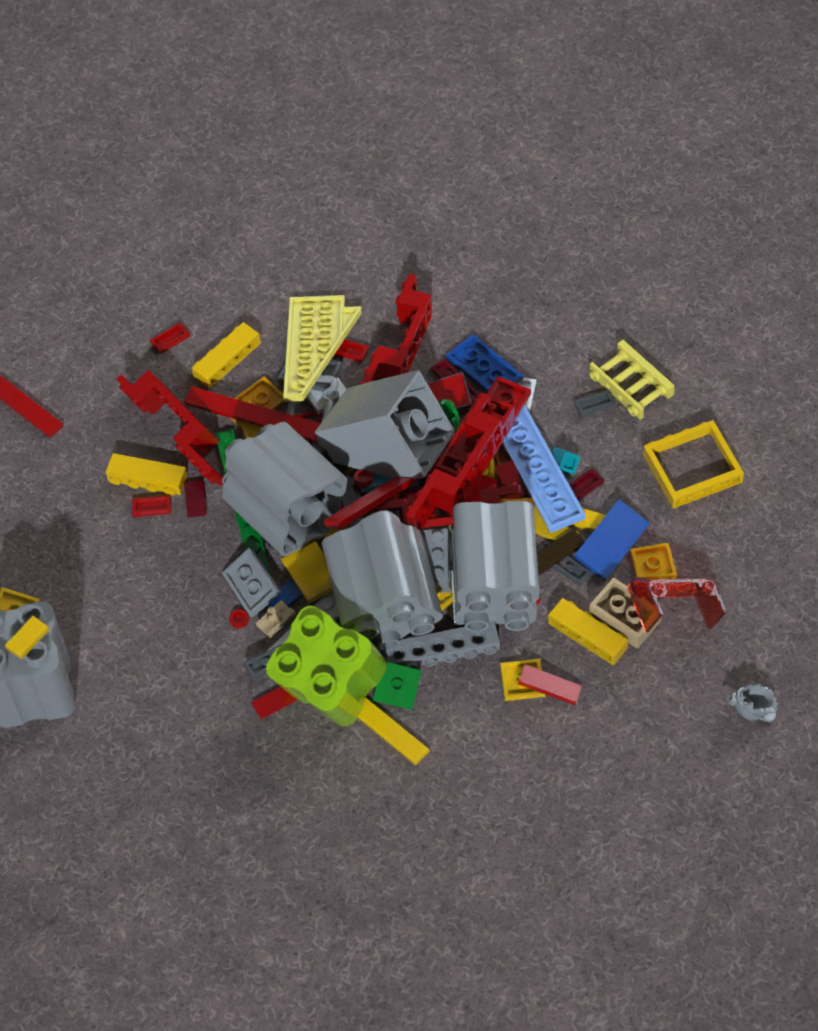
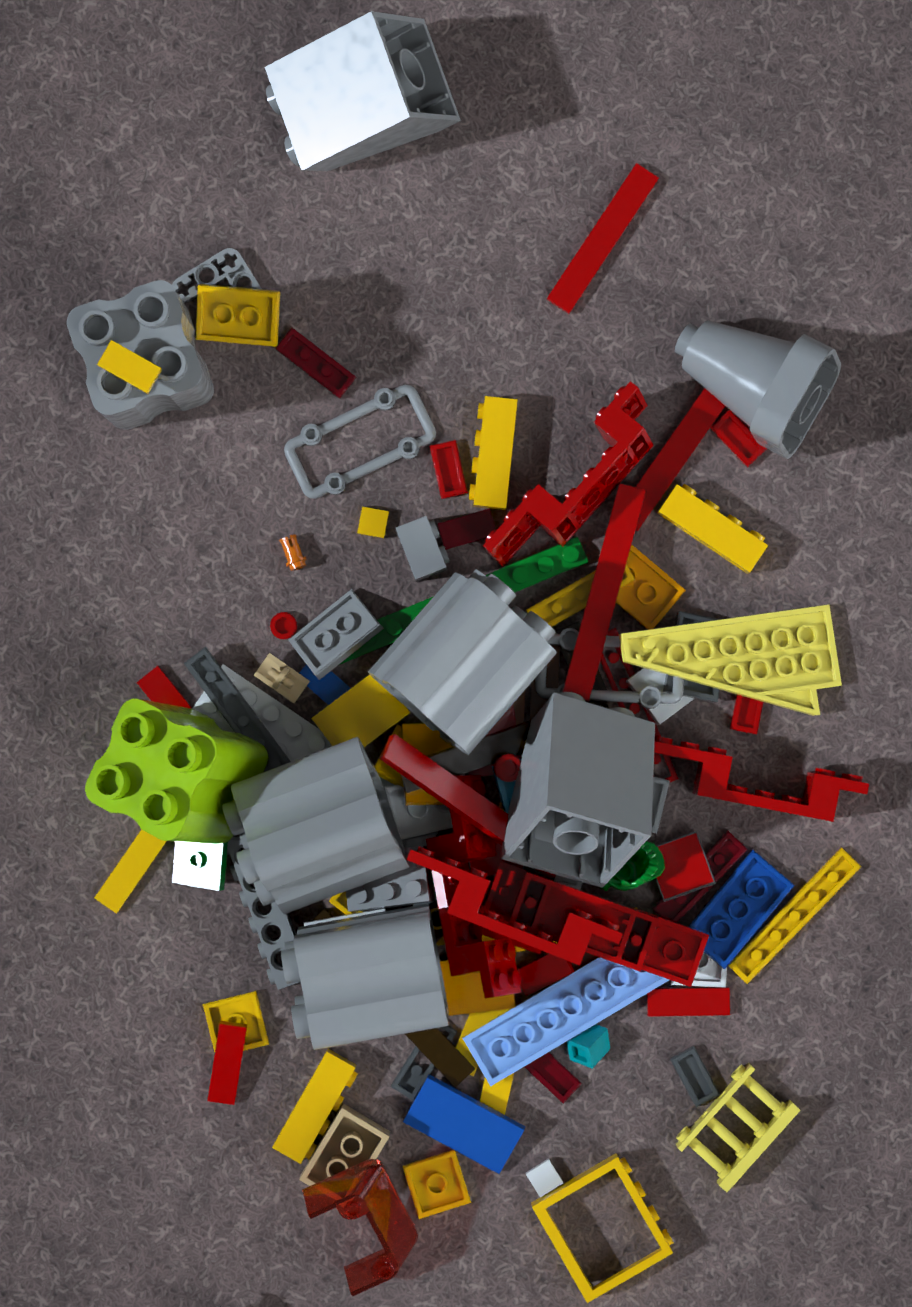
camera: 75 degrees right, 30 degrees up
none -> dark red tile [275,328,357,399]
none -> orange pin [279,534,307,571]
none -> light grey bar [284,384,436,499]
none -> yellow tile [357,507,389,539]
none -> light grey brick [396,516,450,582]
none -> white tile [526,1158,563,1197]
none -> red tile [636,388,725,532]
none -> red tile [647,987,730,1017]
none -> light grey cone [675,320,841,459]
none -> yellow tile [728,847,861,984]

